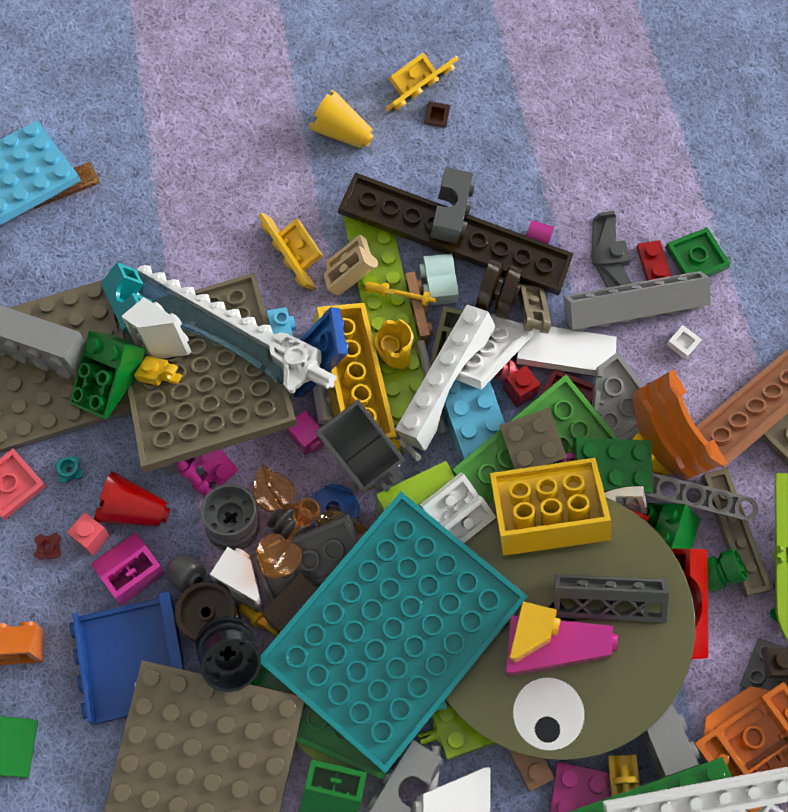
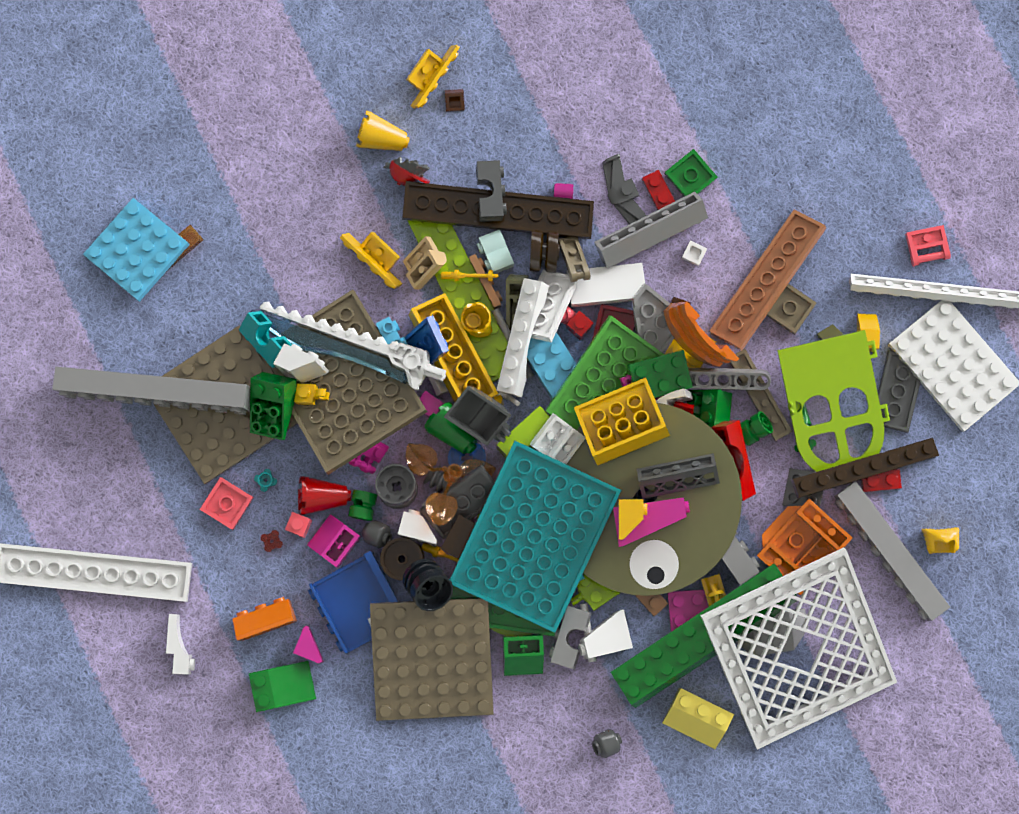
camera: 15 degrees left, 15 degrees up
dark tan plate [499,408,567,469] -> none
none -> dark pink slope [293,626,324,663]
none -> green wheel [348,490,378,521]
none -> hair [383,157,430,186]
none -> green cone [424,402,477,454]

